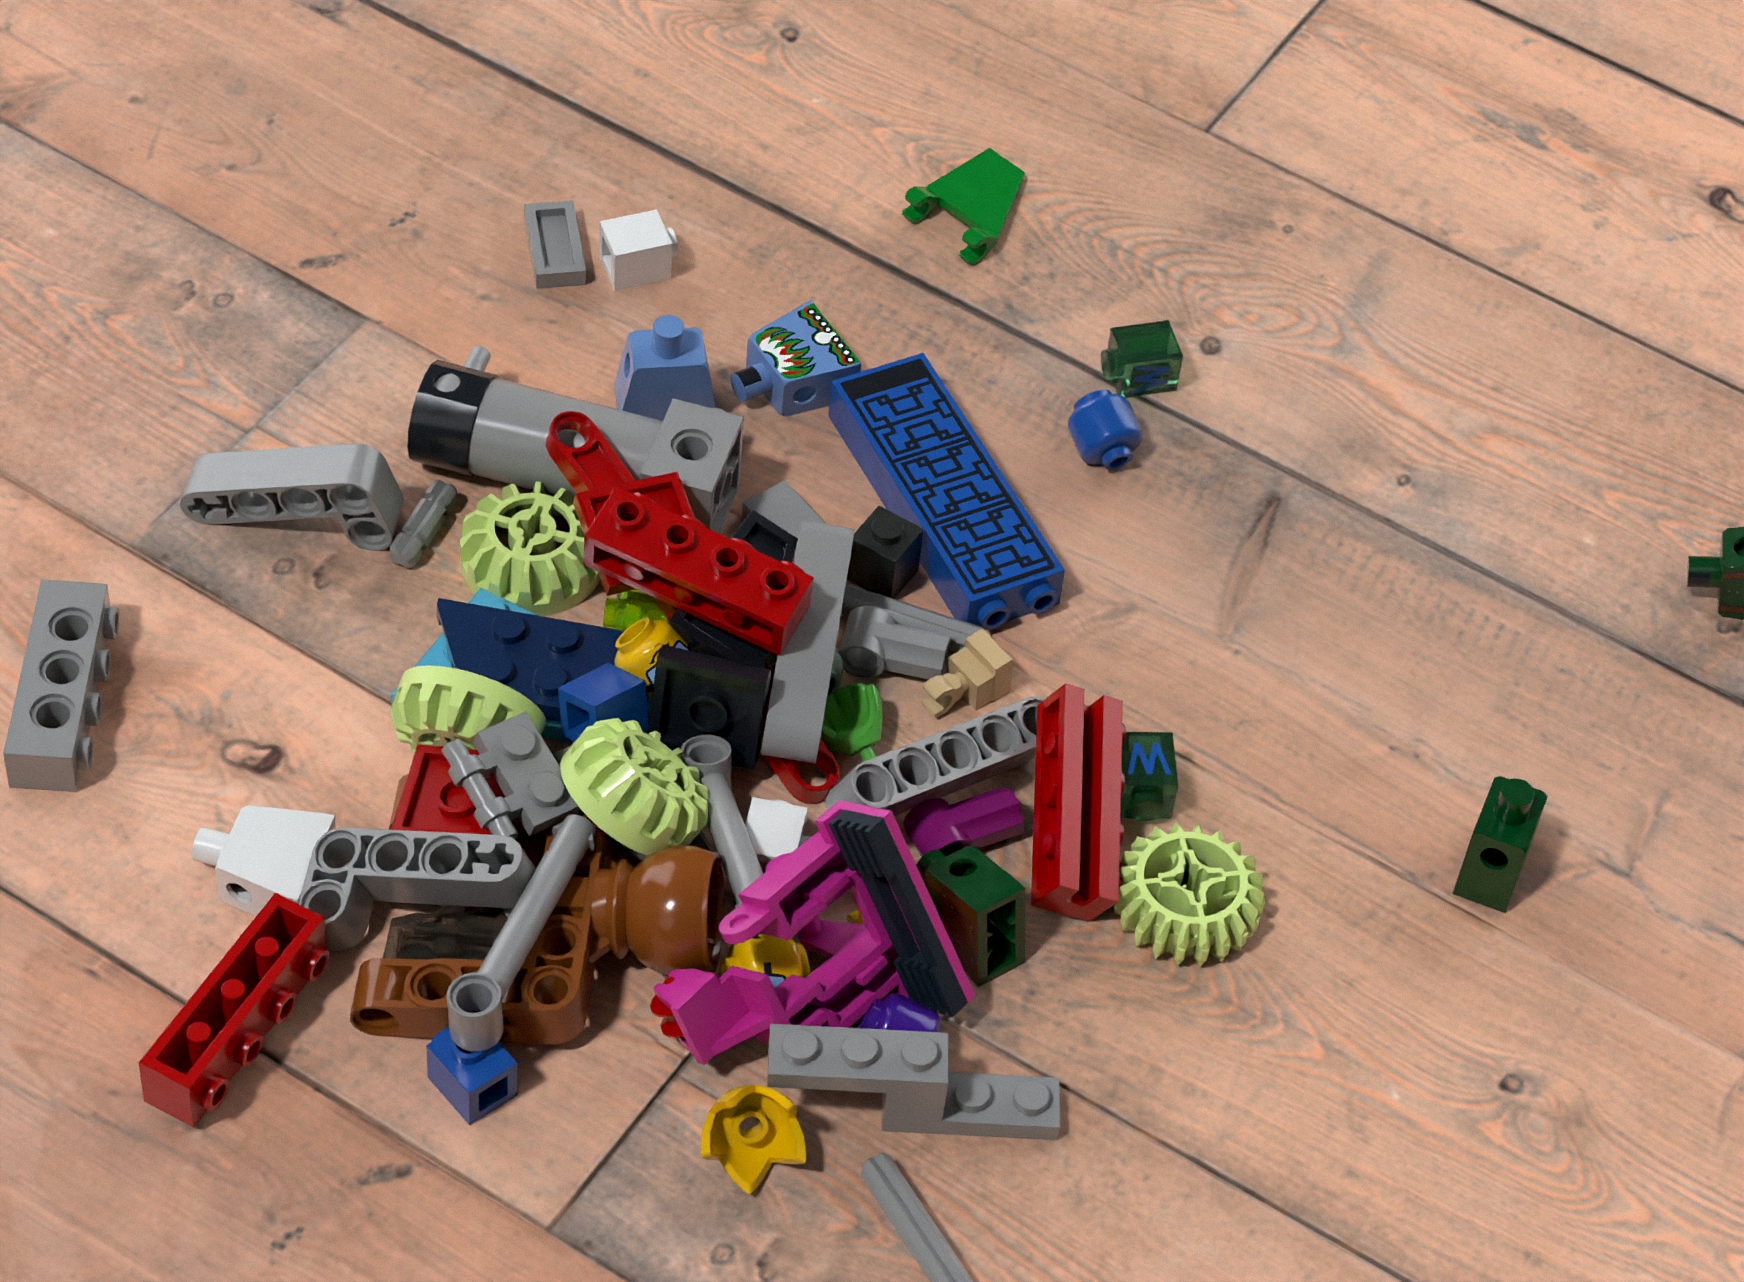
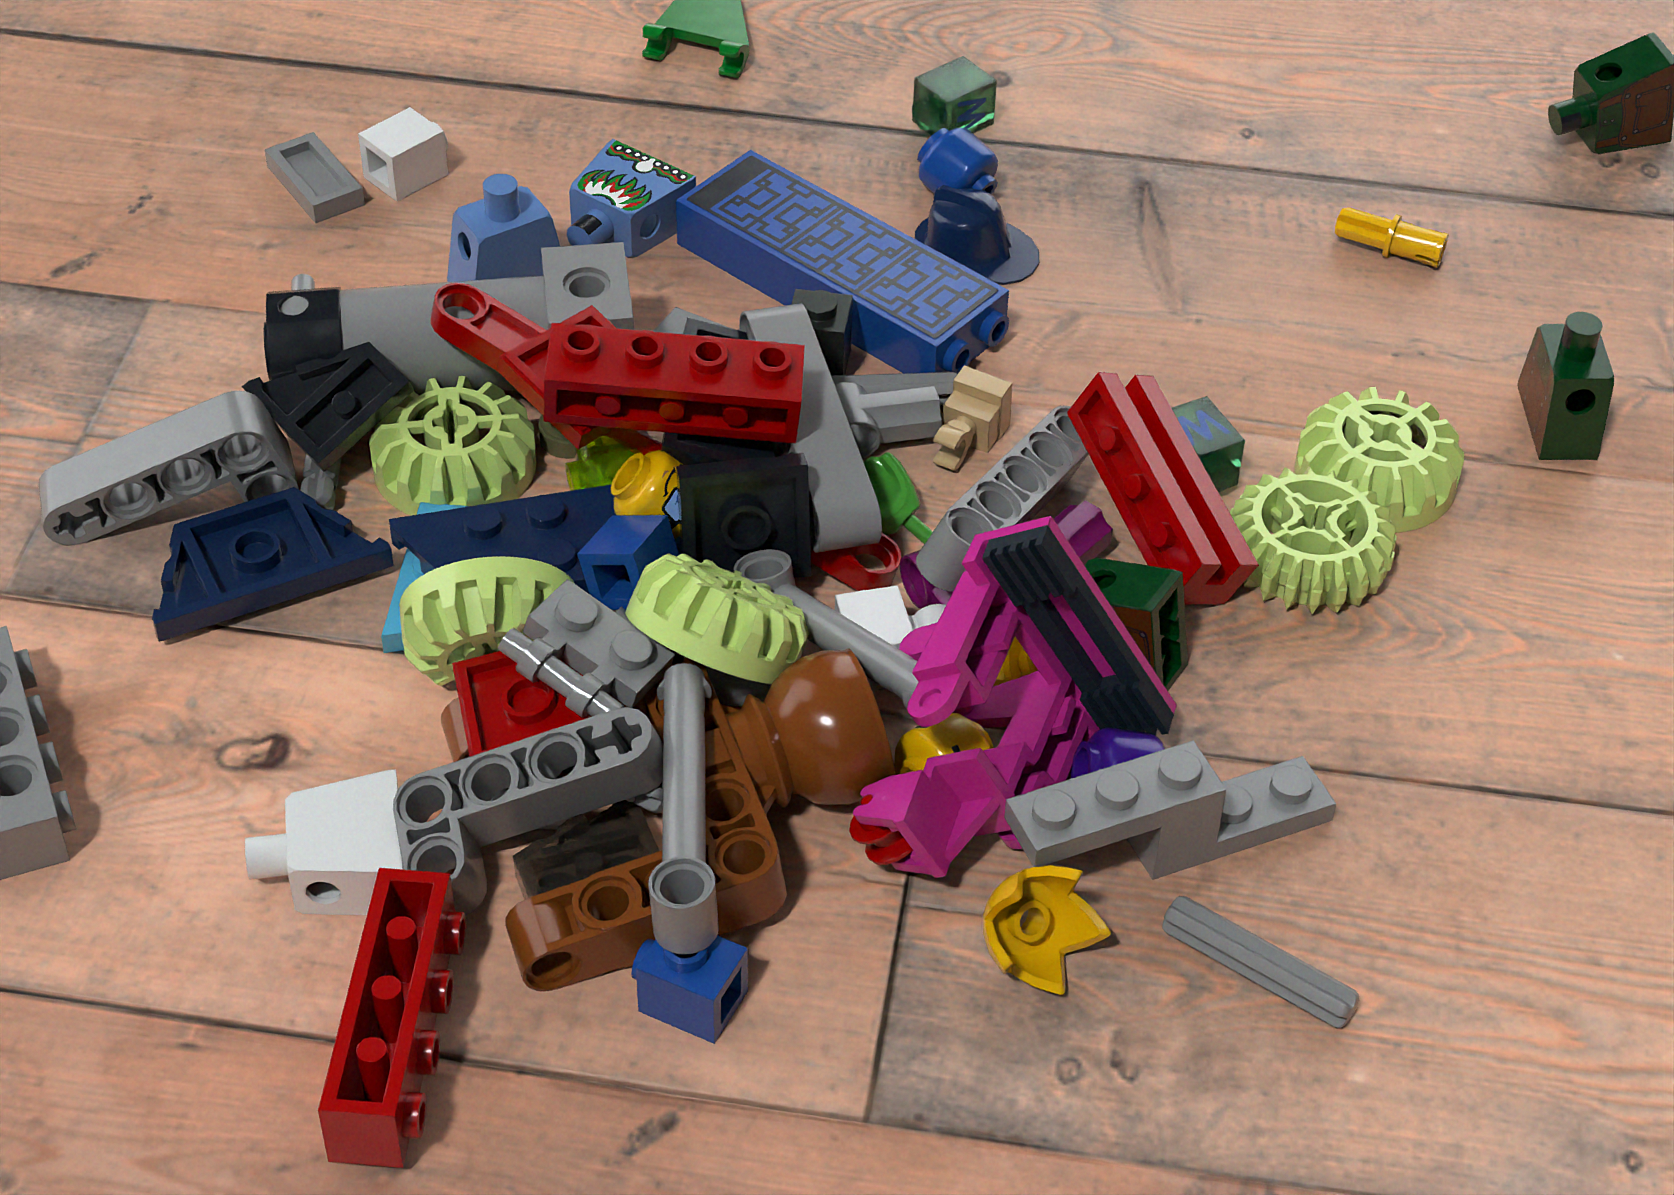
camera: 20 degrees left, 5 degrees down
none -> dark blue wing [152,487,394,642]
none -> black wing [242,342,414,472]
none -> dark blue piece [915,185,1039,285]
none -> yellowish green gear [1294,387,1464,533]
none -> yellow axle [1335,207,1449,268]

